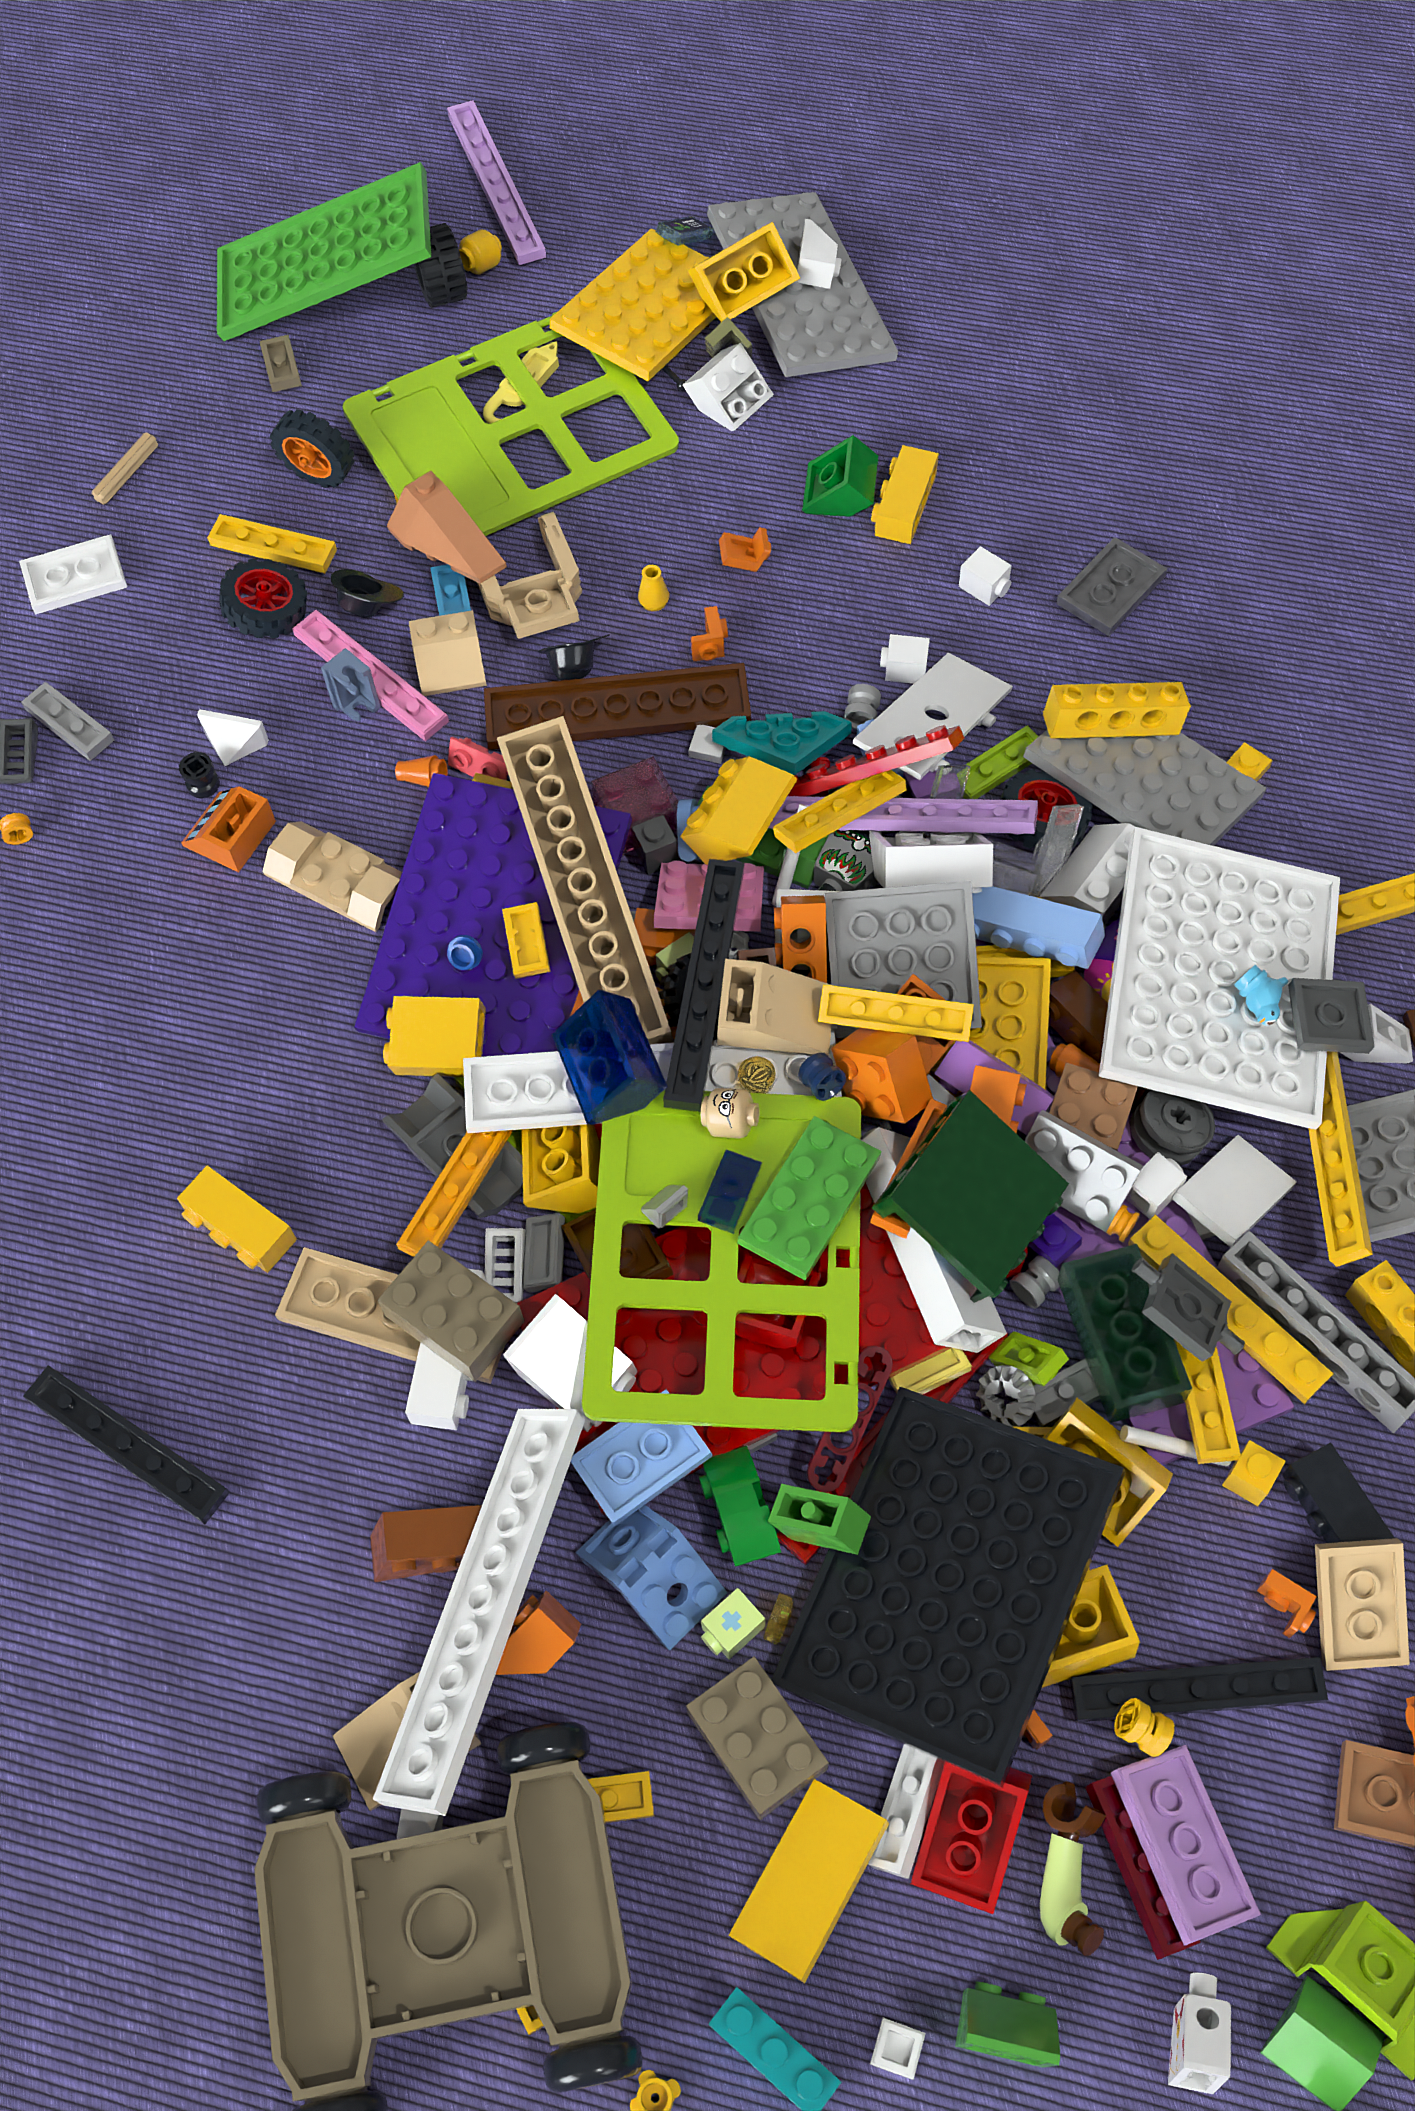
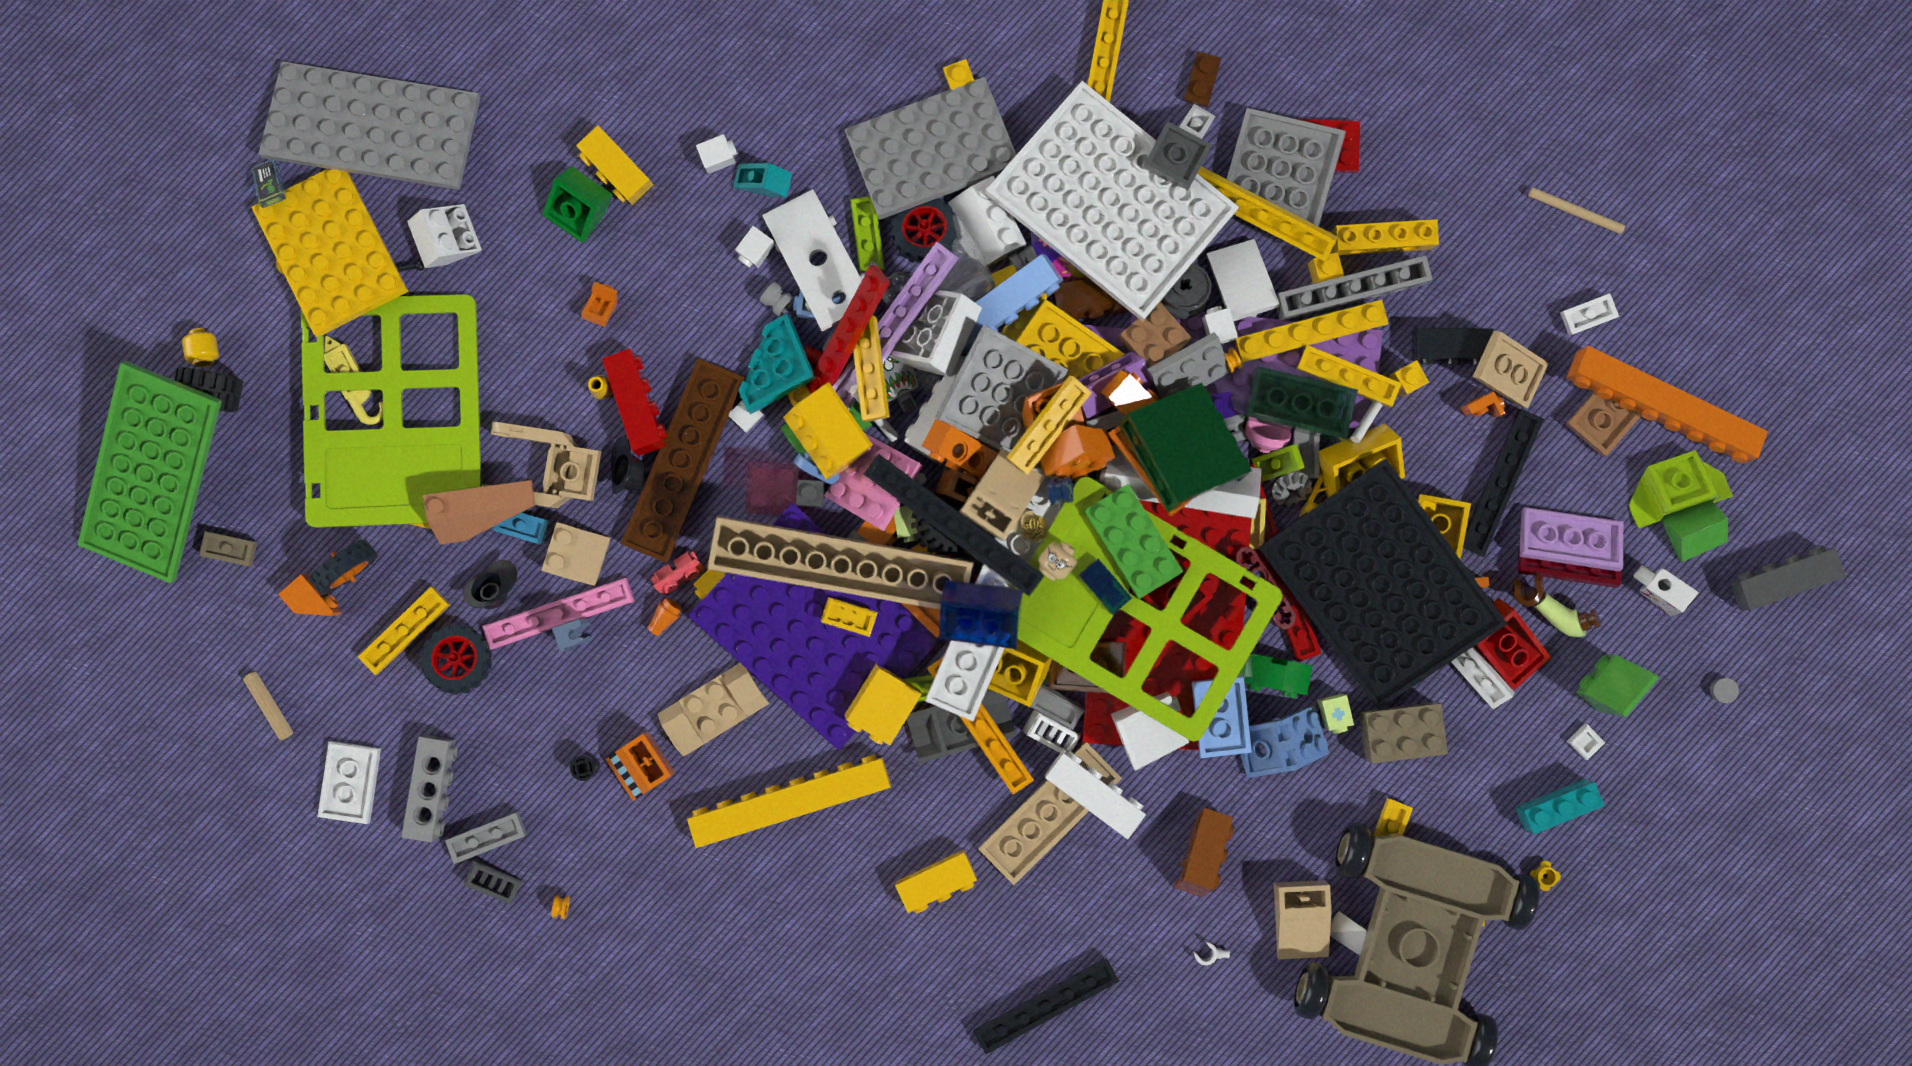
camera: 65 degrees left, 25 degrees up
white slope [197,709,269,766] -> none
white plate [373,1409,586,1816] -> none
dark tan brick [378,1240,525,1382] -> none
lavender plate [447,100,546,265] -> none
blue plate [447,935,483,970] -> none
orange slope [495,1590,581,1675] -> none
light grey slope [641,1185,688,1229] -> none
yellow slope [688,222,800,322] -> none
orange bracket [691,606,728,661] -> none
olive panel [705,316,752,358] -> none
yellow tile [729,1779,889,1984] -> none
clear yellow tile [764,1593,794,1645] -> none
bright green brick [768,1484,871,1555] -> none
white slope [795,219,841,289] -> none
yellow brick [1043,682,1191,738] -> none
orange cone [1049,1043,1100,1077] -> none
flat silver plate [1056,537,1167,636] -> none
yellow wheel [1114,1698,1174,1757] -> none
dark grey plate [1132,1253,1245,1362] -> none
medium azure animal [1234,964,1288,1026] -> none
none -> orange slope [278,574,342,616]
none -> light grey brick [401,735,457,842]
none -> red brick [602,348,668,456]
none -> yellow brick [687,754,891,848]
none -> teal slope [733,163,792,197]
none -> white piece [1193,940,1230,965]
none -> bright pink piece [1245,418,1291,453]
none -> yellow brick [1308,252,1344,284]

